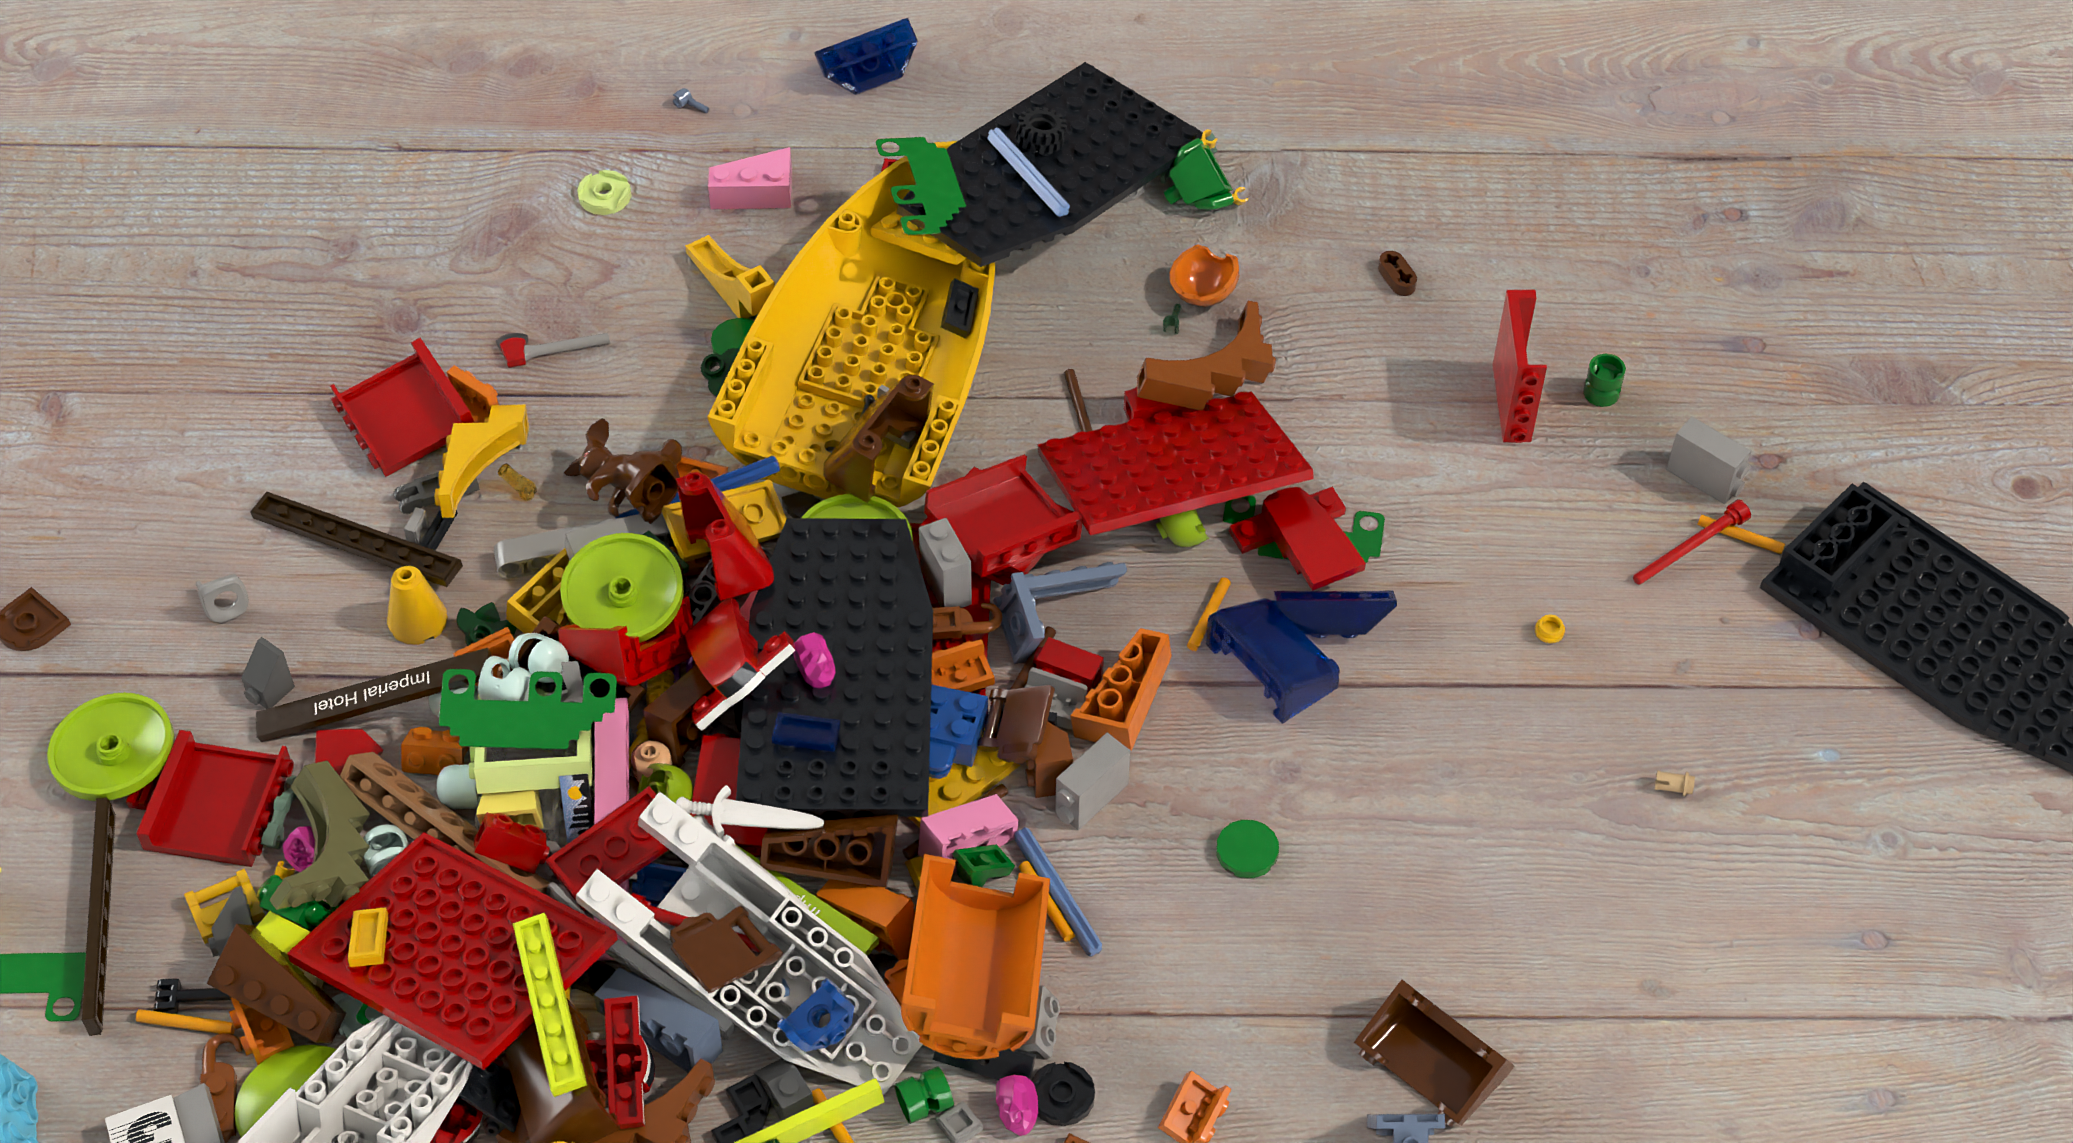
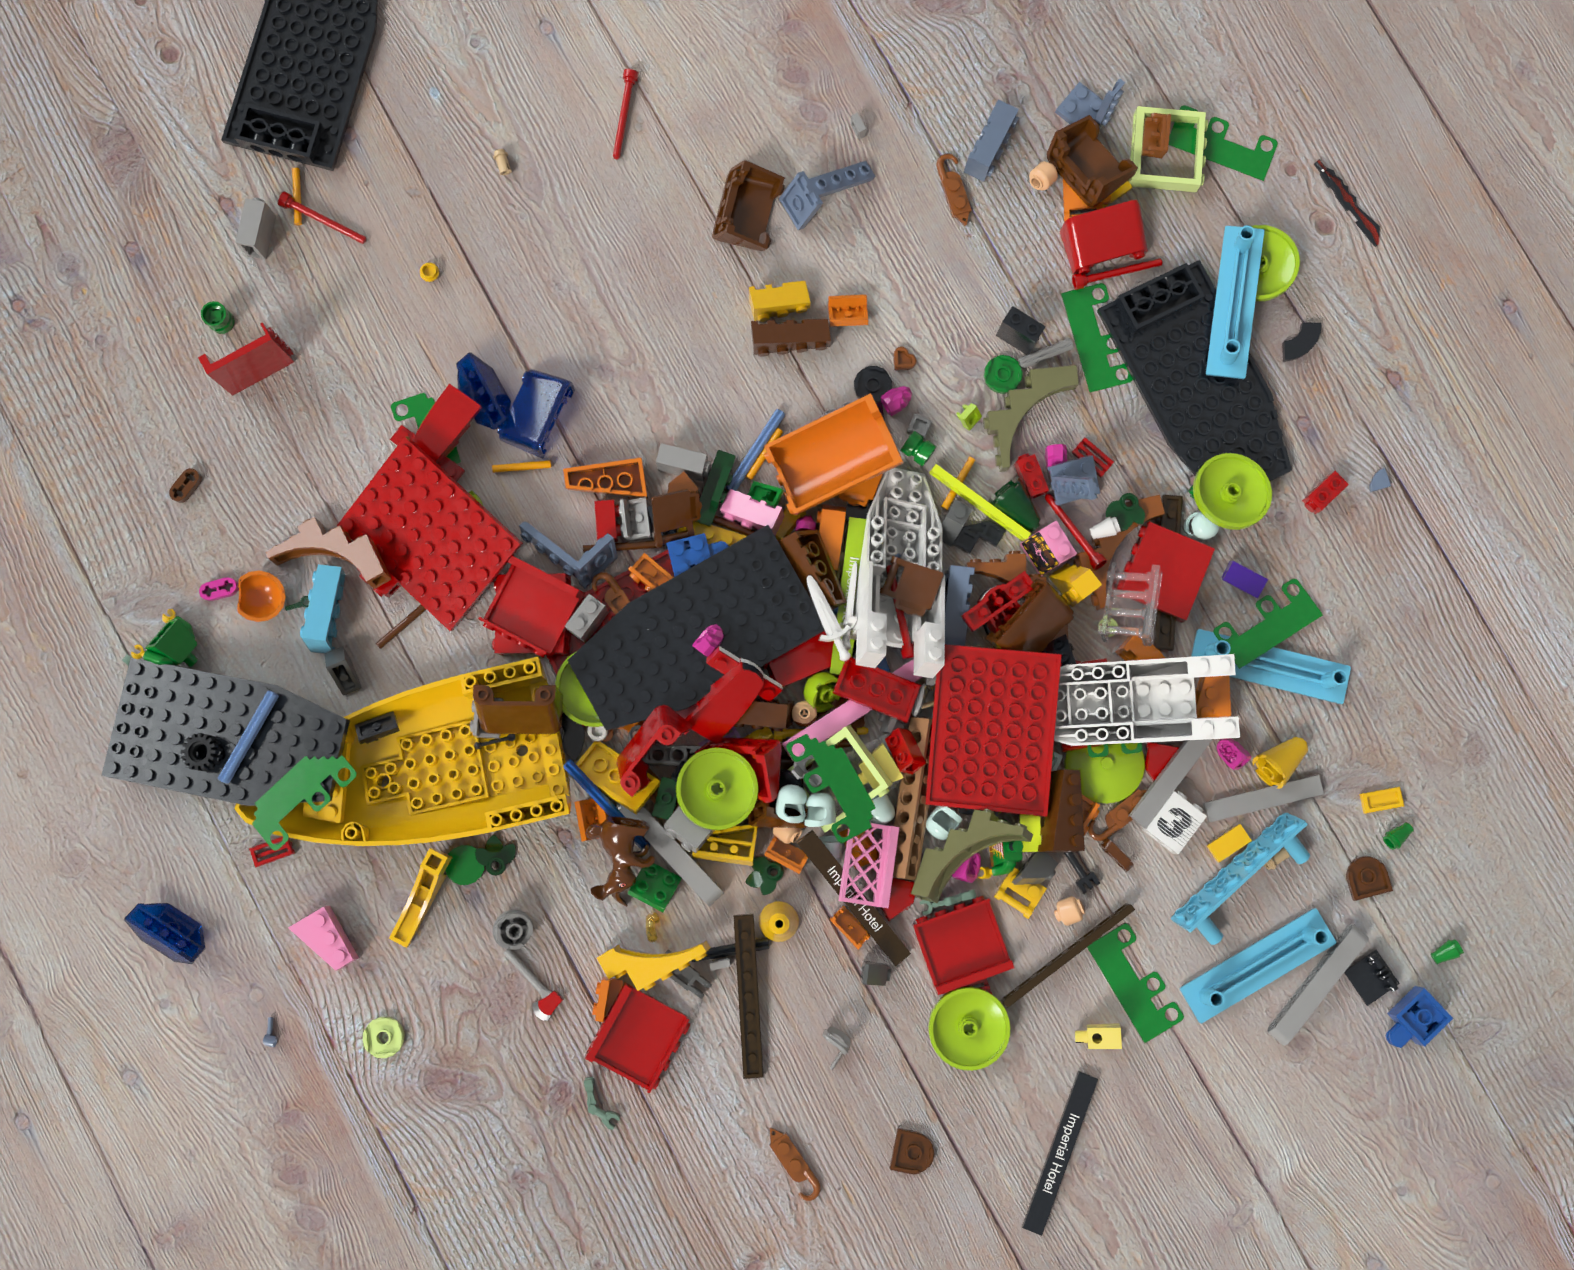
camera: 125 degrees left, 30 degrees up
light orange bar [136,1009,235,1034] -> none
yellow tile [348,907,388,967] -> none
neon yellow tile [513,913,587,1097] -> none
sticker [559,773,594,844] -> none
clear blue tile [772,712,840,752] -> none
blue piece [777,978,855,1052] -> none
green tile [1216,820,1279,878] -> none
none -> dark pink beam [199,577,239,601]
none -> medium azure wedge [300,564,346,653]
none -> dark grey slope [324,646,362,696]
none -> light grey cone [493,910,533,950]
none -> sand green piece [584,1077,621,1130]
none -> red piece [613,69,639,160]
none -> green plate [628,863,682,913]
none -> dark green bracket [695,450,736,527]
none -> yellow wedge [749,281,811,322]
none -> reddish brown wedge [751,319,831,357]
none -> dark orange plate [769,1127,821,1201]
none -> dark pink rock [795,516,816,531]
none -> orange hinge [829,905,871,950]
none -> bright pink fence [839,823,899,908]
none -> light nougat head [1054,896,1086,926]
none -> reddish brown beam [1100,838,1134,872]

